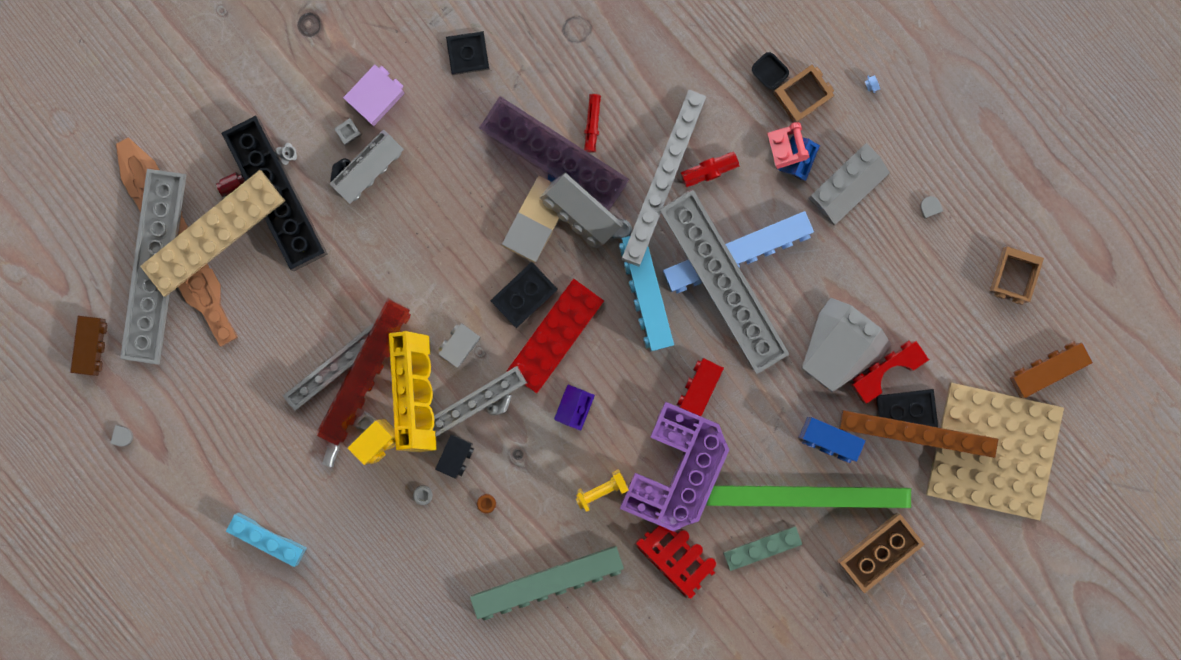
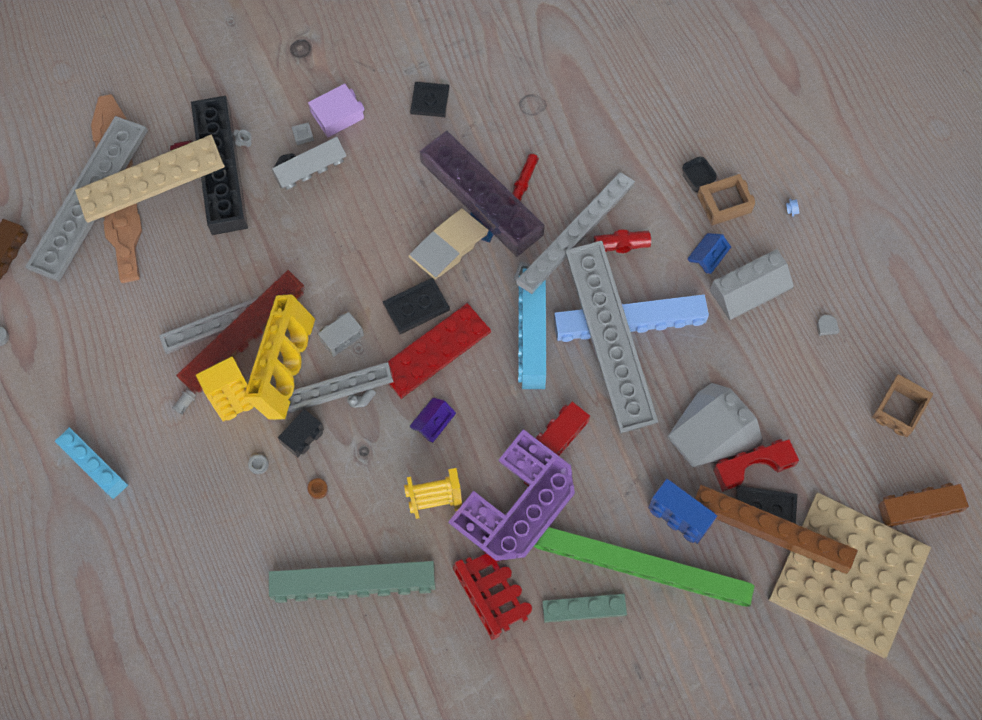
camera: 15 degrees right, 20 degrees down
light grey slope [540,173,623,248] -> none
coral plate [767,122,809,169] -> none
medium nougat brick [837,513,925,593] -> none

